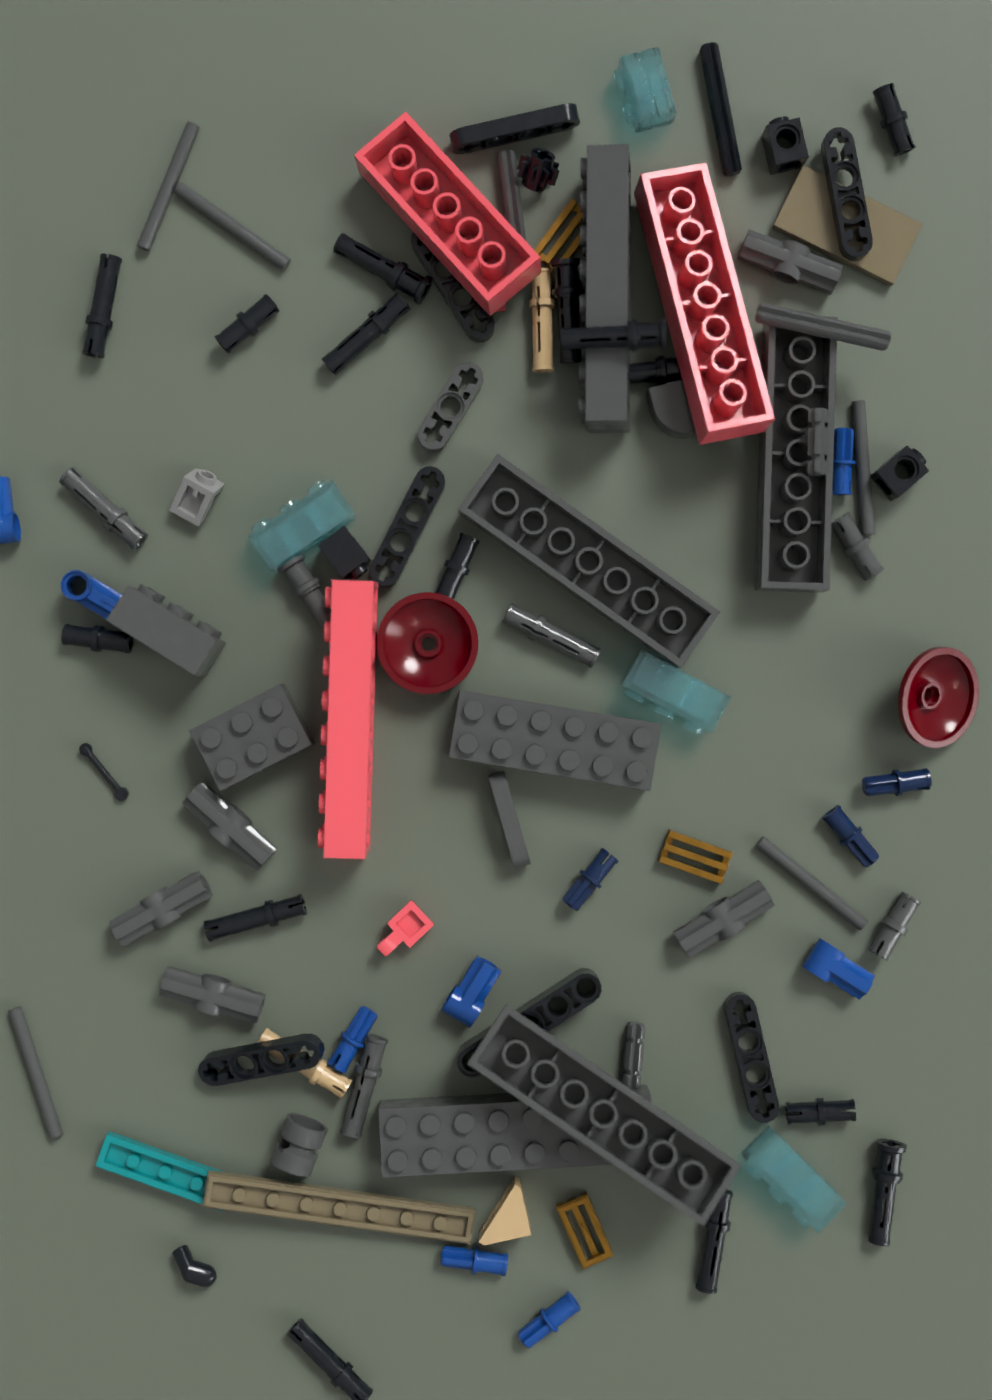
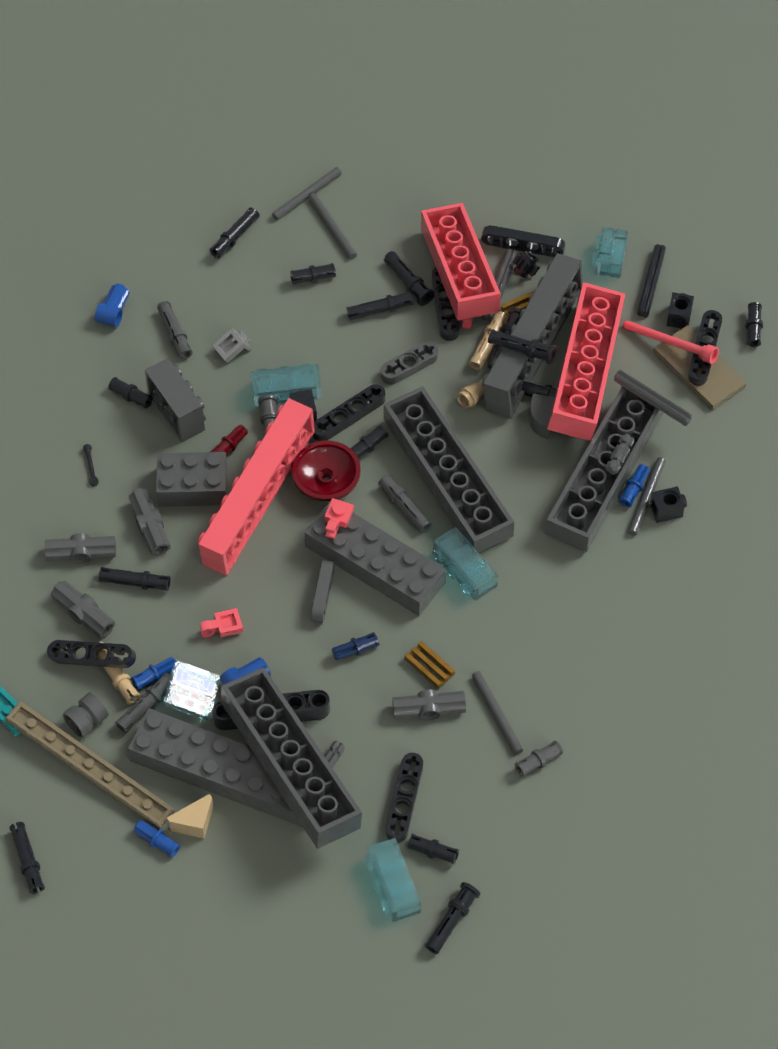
camera: 25 degrees right, 30 degrees down
blue piece [61,570,122,619] -> none
blue axle [518,1291,581,1348] -> none
pearl gold tile [556,1191,614,1269] -> none
black pin [696,1189,733,1294] -> none
dark grey piece [737,229,843,295] -> none
blue piece [802,938,875,1000] -> none
dark blue axle [822,805,879,867] -> none
dark grey pin [831,512,884,581] -> none
dark blue axle [862,768,932,796] -> none
dark red dish [898,647,979,748] -> none
none -> tile [163,660,220,721]
none -> dark red axle [210,425,248,455]
none -> coral plate [324,498,354,539]
none -> tan cone [456,380,484,409]
none -> coral piece [623,321,719,364]

